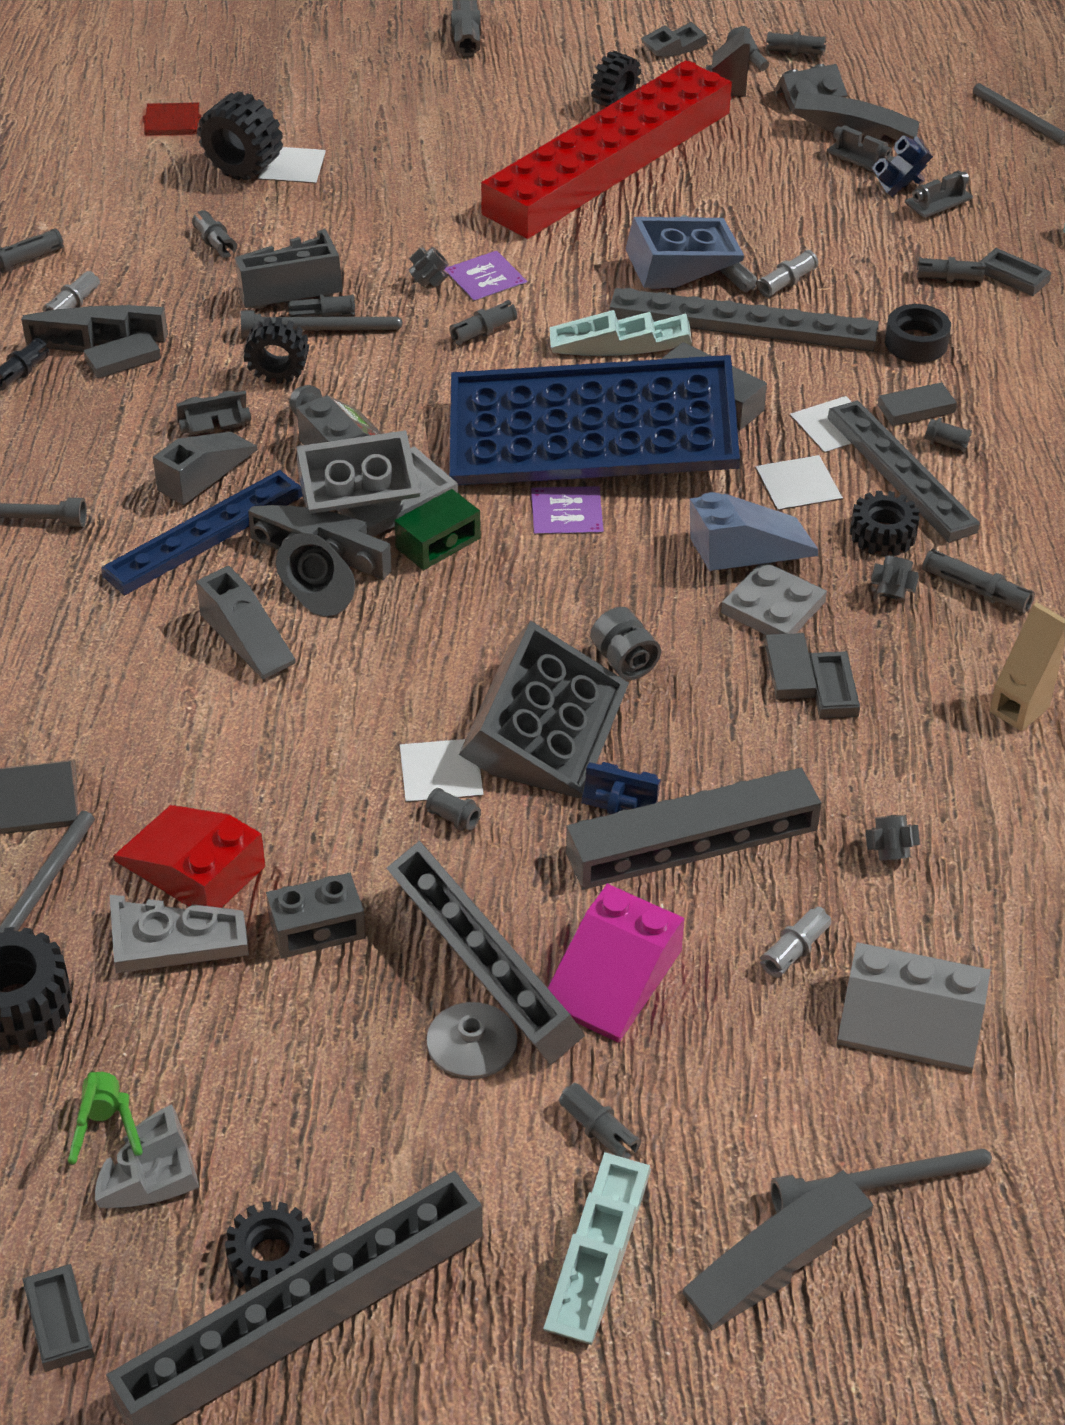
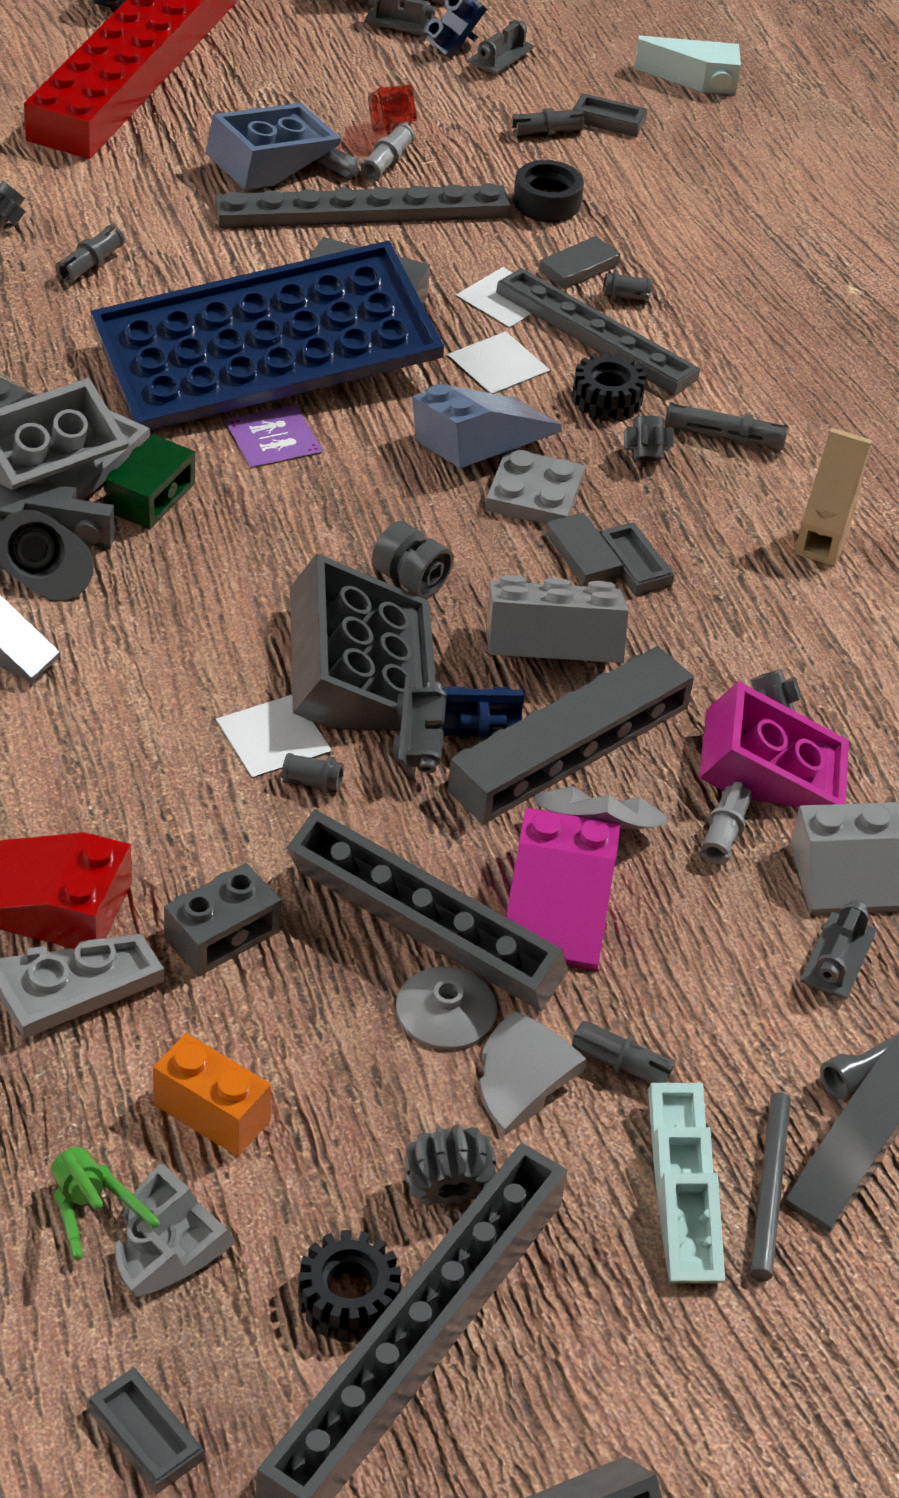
camera: 25 degrees left, 0 degrees up
medium lavender sticker [444,251,528,300] -> none
light aqua slope [550,310,692,356] -> none
none -> orange brick [153,1033,271,1157]
none -> clear red brick [367,84,417,132]
none -> dark grey hinge [393,676,447,780]
none -> dark grey gear [404,1124,497,1208]
none -> light grey brick [479,1012,586,1135]
none -> light grey brick [486,575,629,663]
none -> light grey brick [534,786,667,830]
none -> dark pink slope [699,681,849,807]
none -> dark grey bar [750,1093,791,1281]
none -> dark grey hinge [800,900,877,1000]

